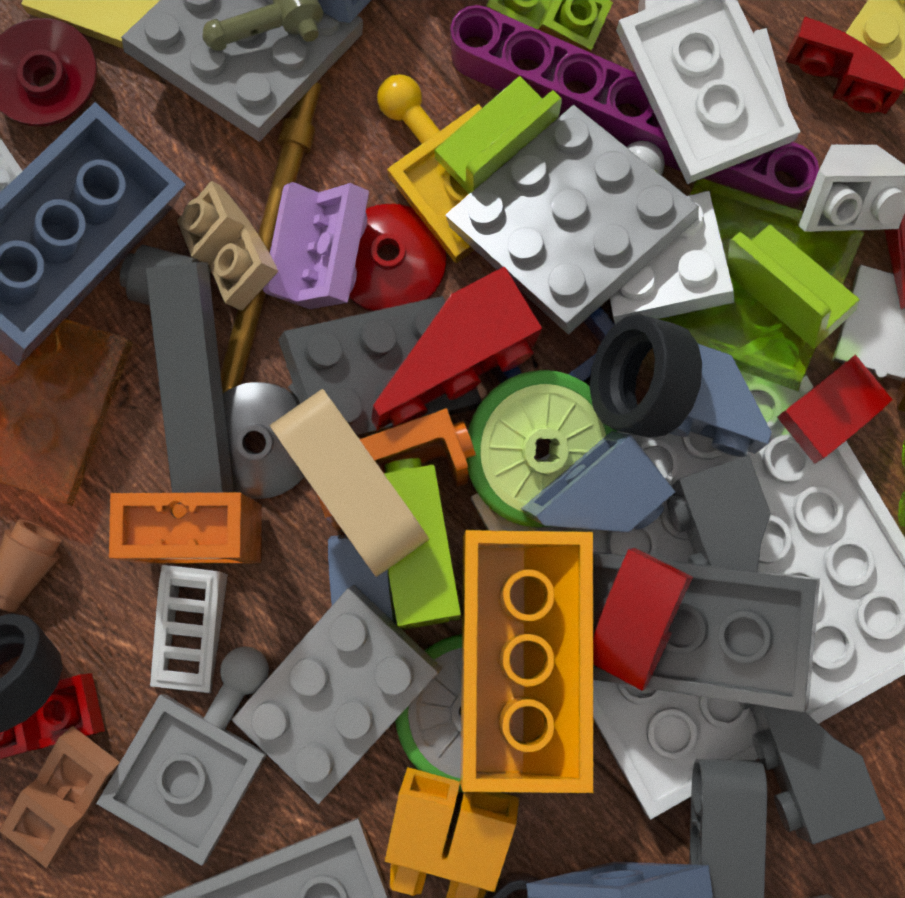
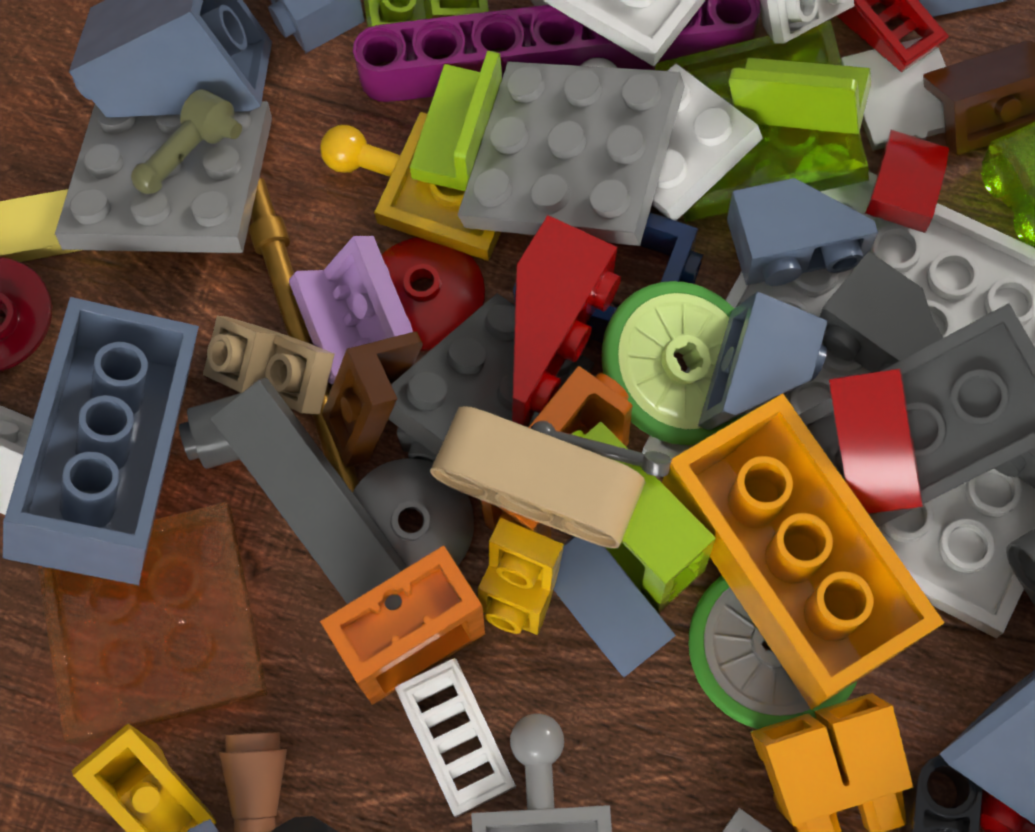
camera: 30 degrees left, 10 degrees down
light grey plate [231,585,443,804] -> none
black tyre [590,314,703,438] -> none
none -> reddish brown panel [322,332,423,468]
none -> yellow slope [478,518,564,636]
none -> dark grey hinge [531,421,671,477]

